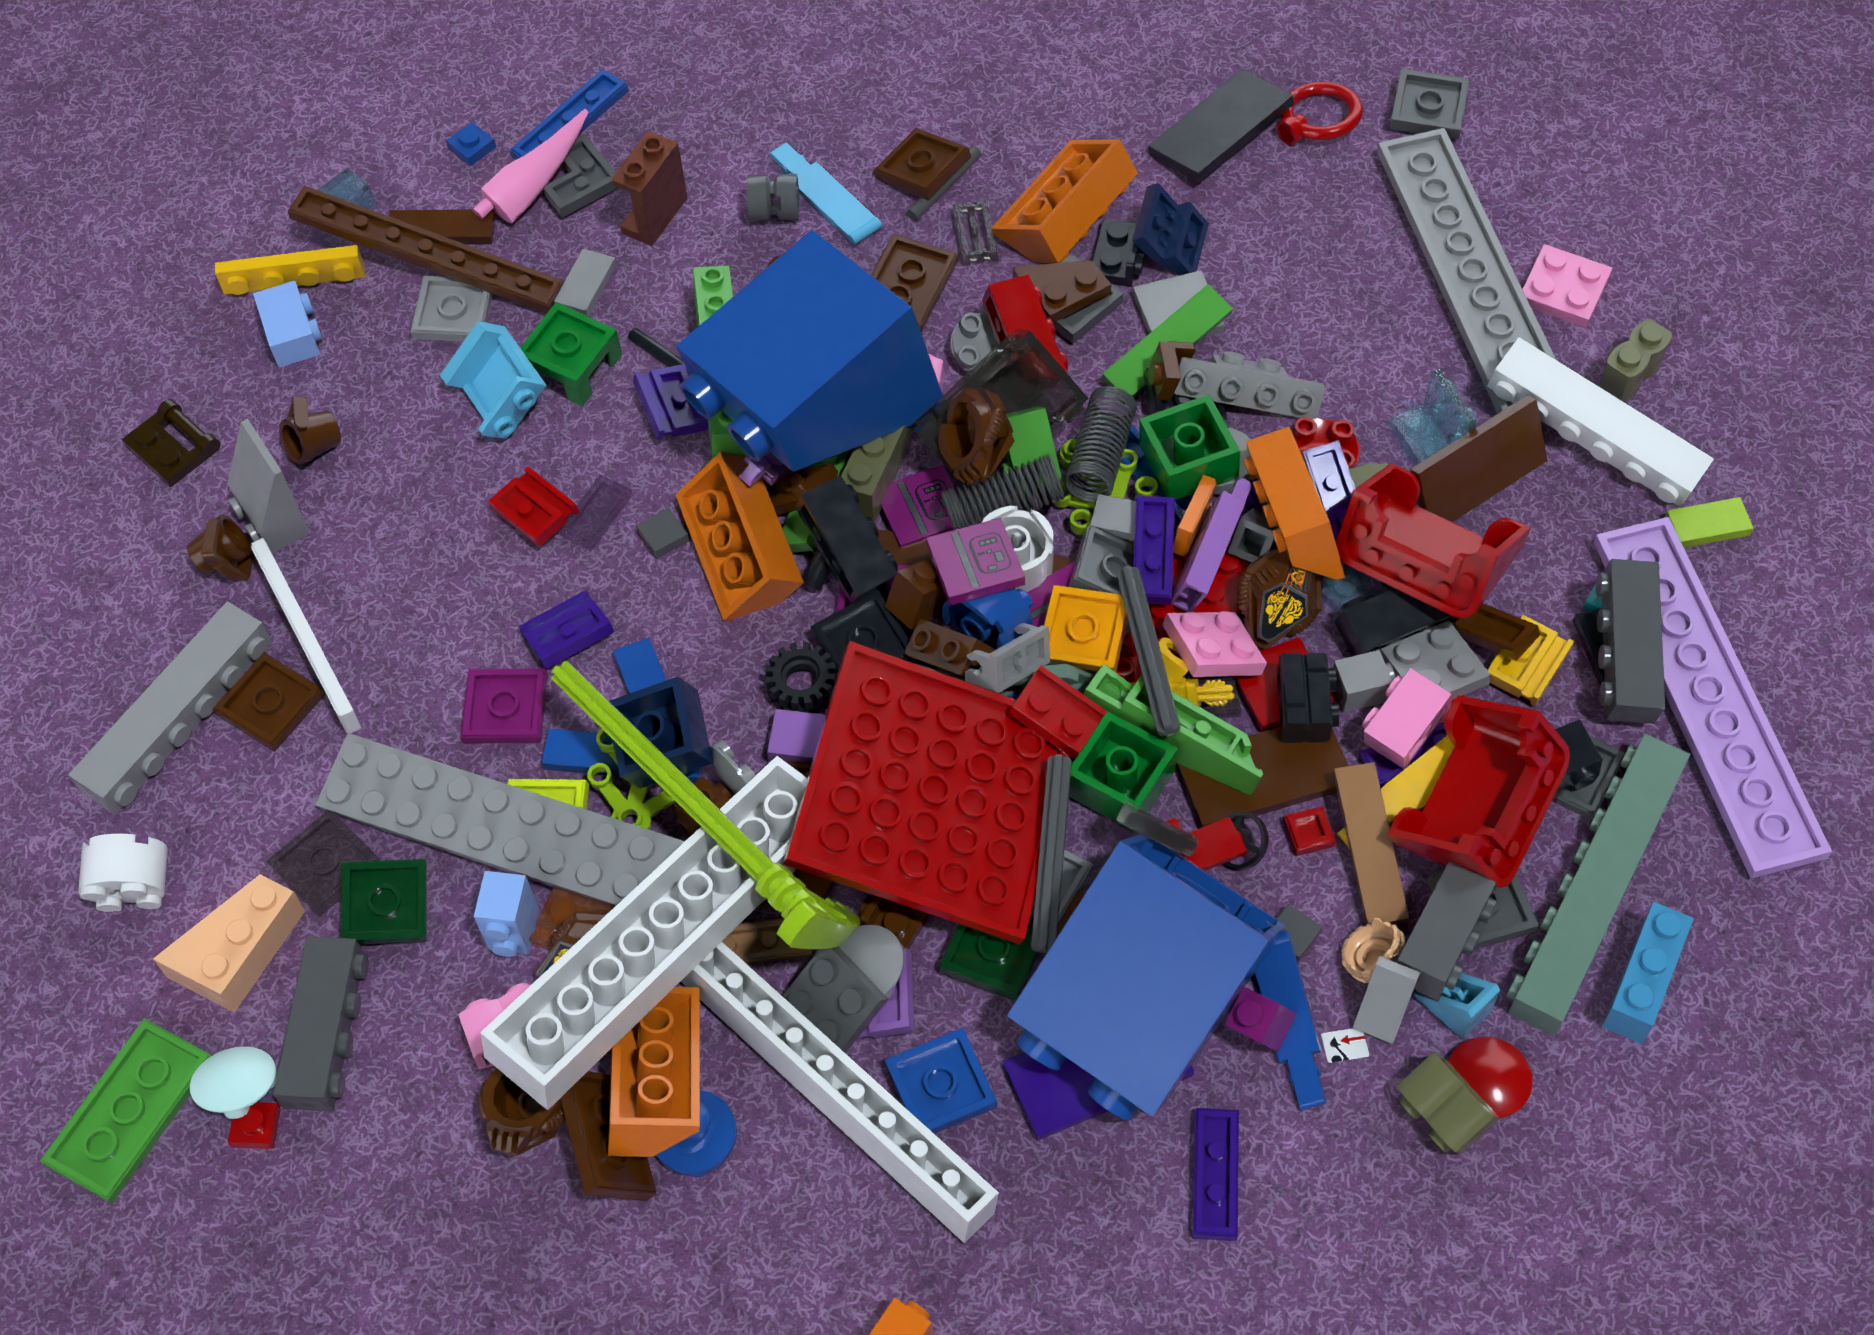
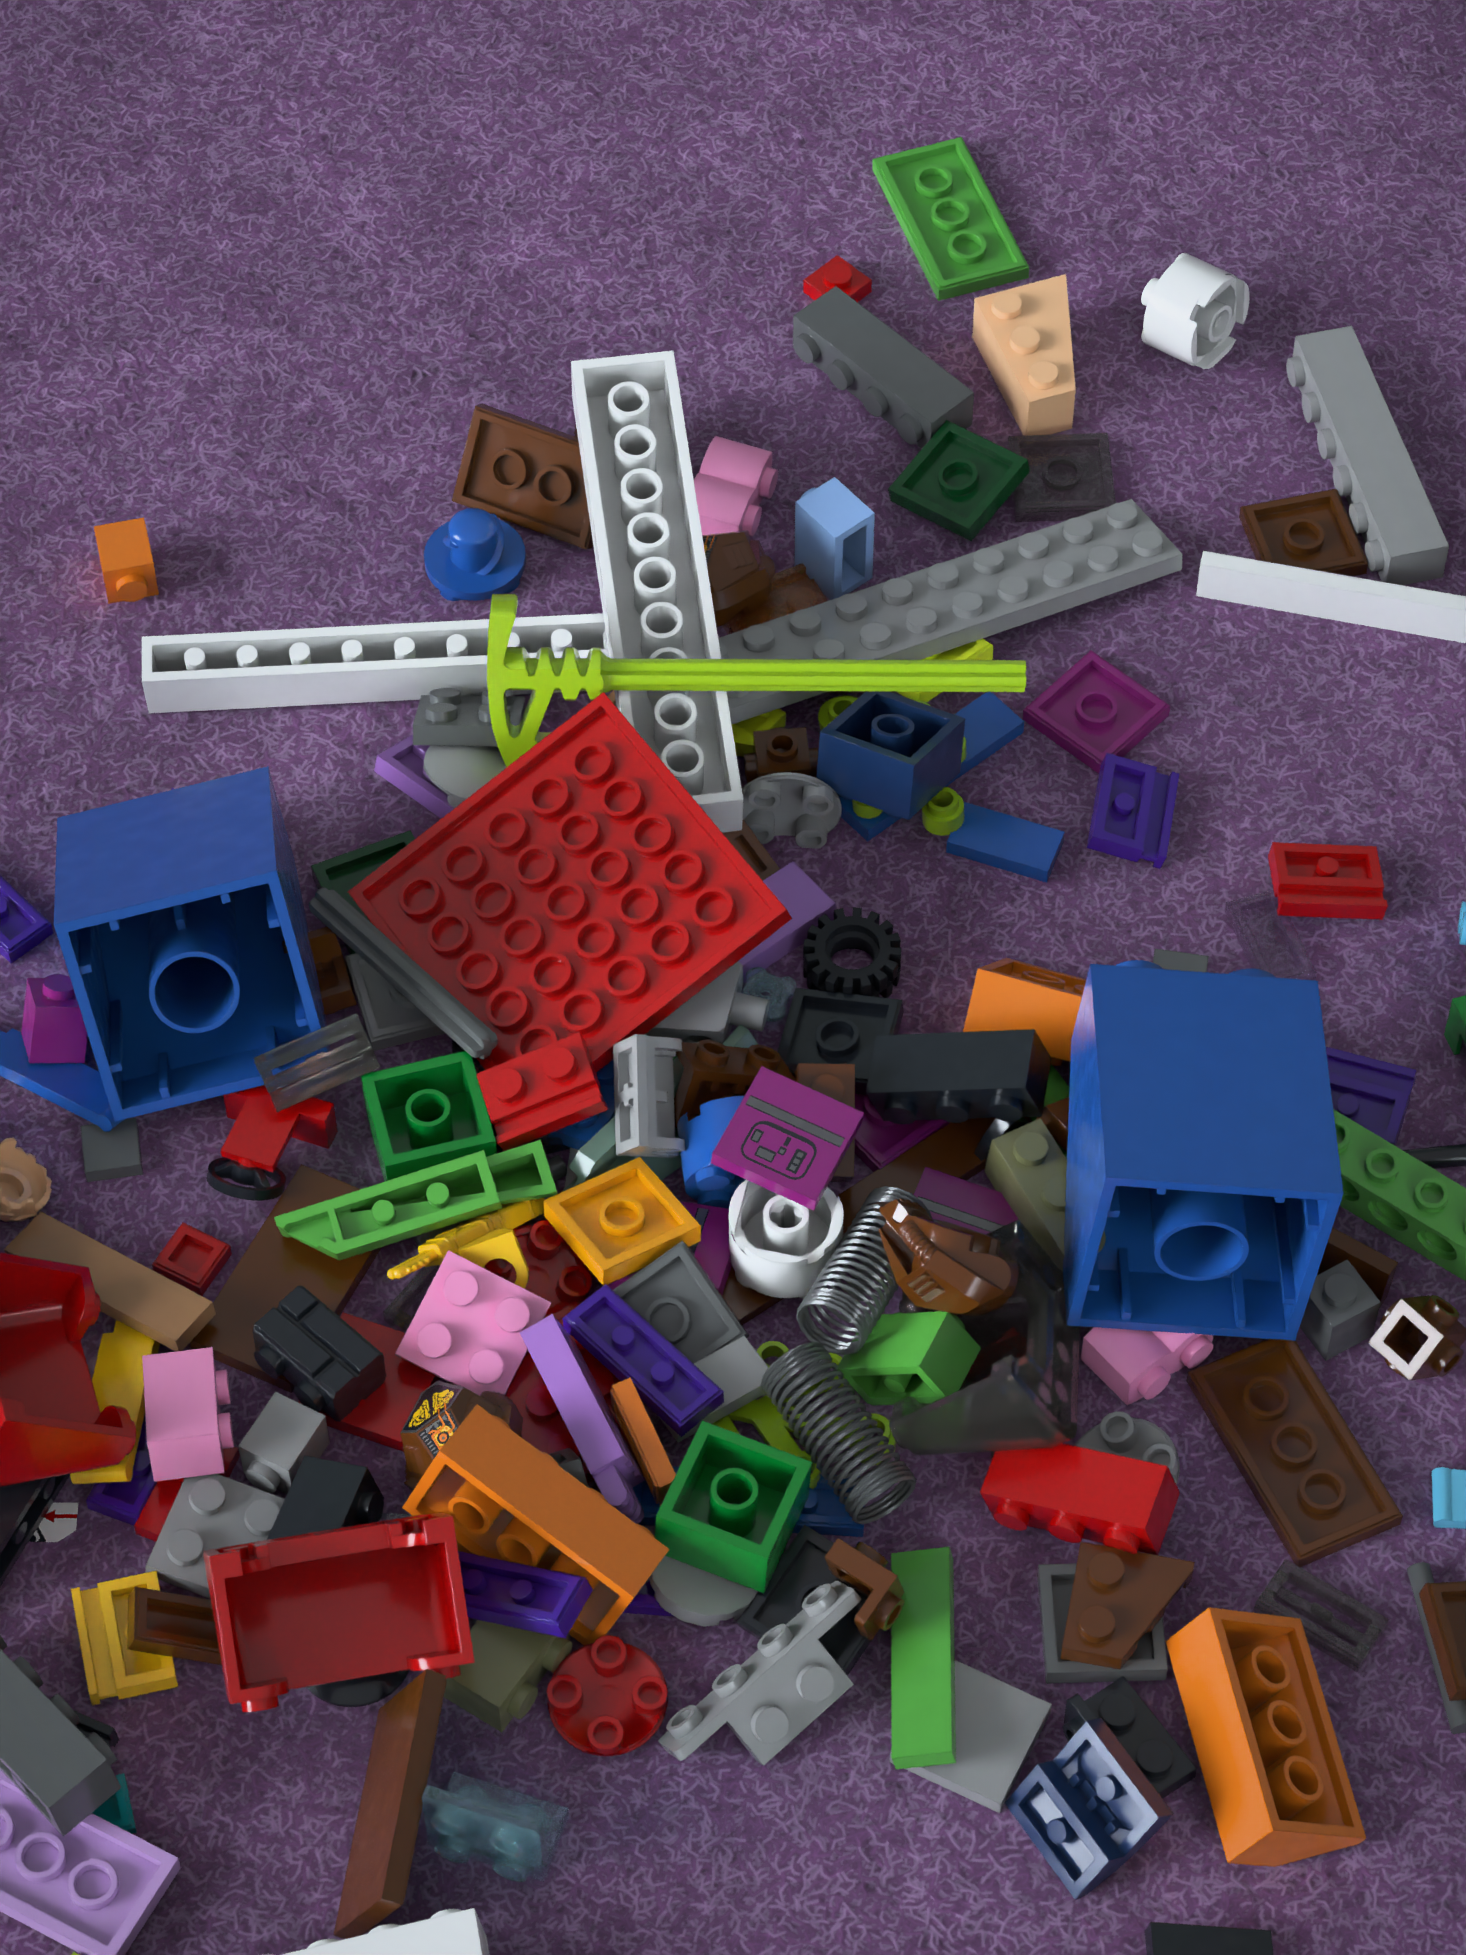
camera: 130 degrees right, 5 degrees down
light aqua dish [190,1047,277,1119] -> none
orange slope [608,987,700,1157] -> none
blue plate [885,1027,997,1134] -> none
dark grey axle [1117,565,1181,737] -> none

